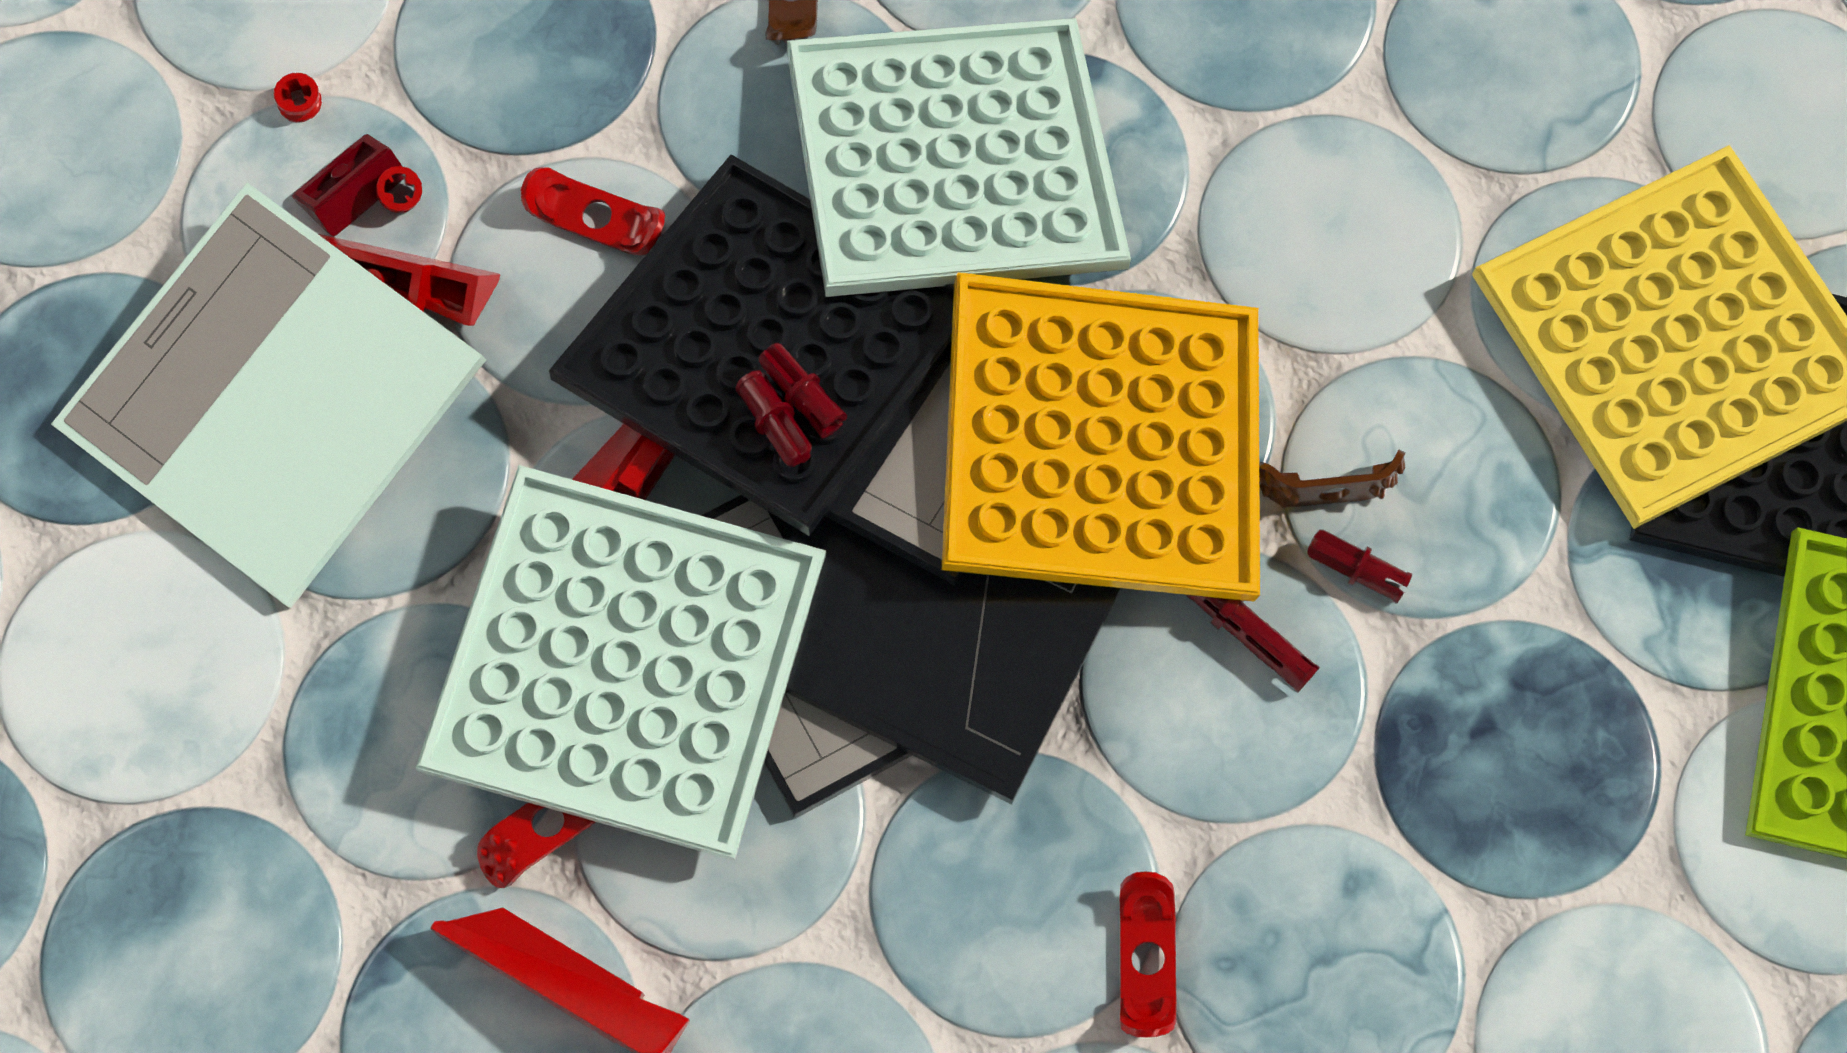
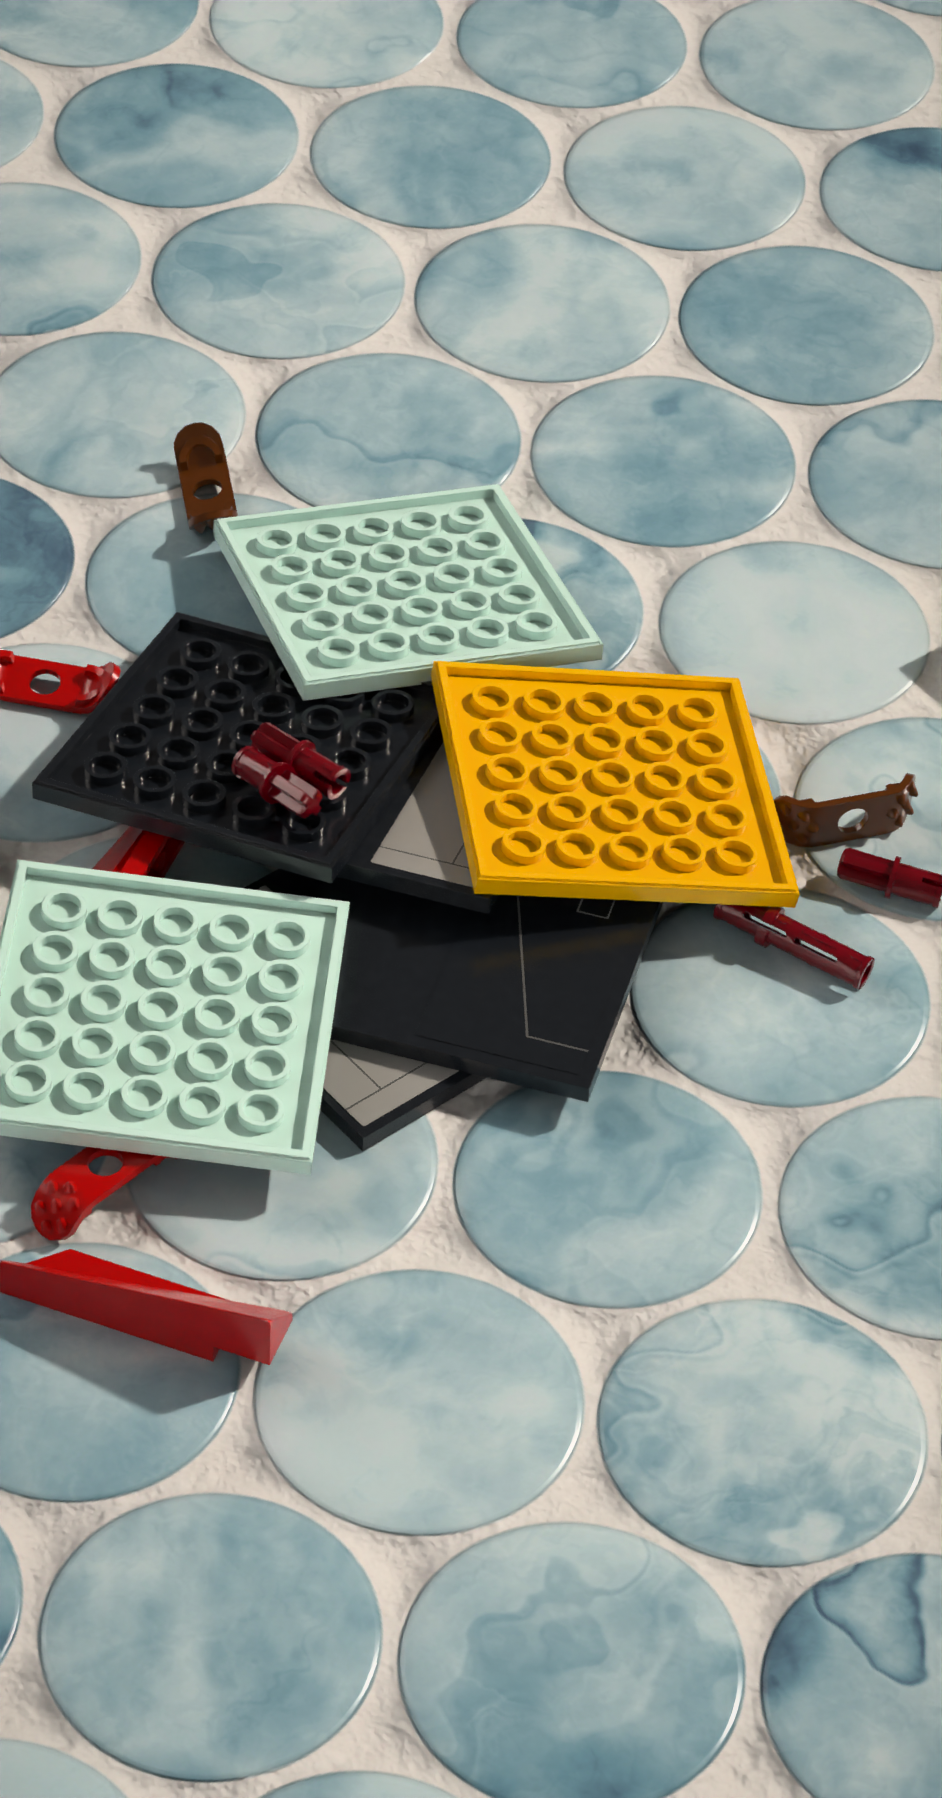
camera: 10 degrees left, 25 degrees down
red piece [1119,871,1177,1038] -> none

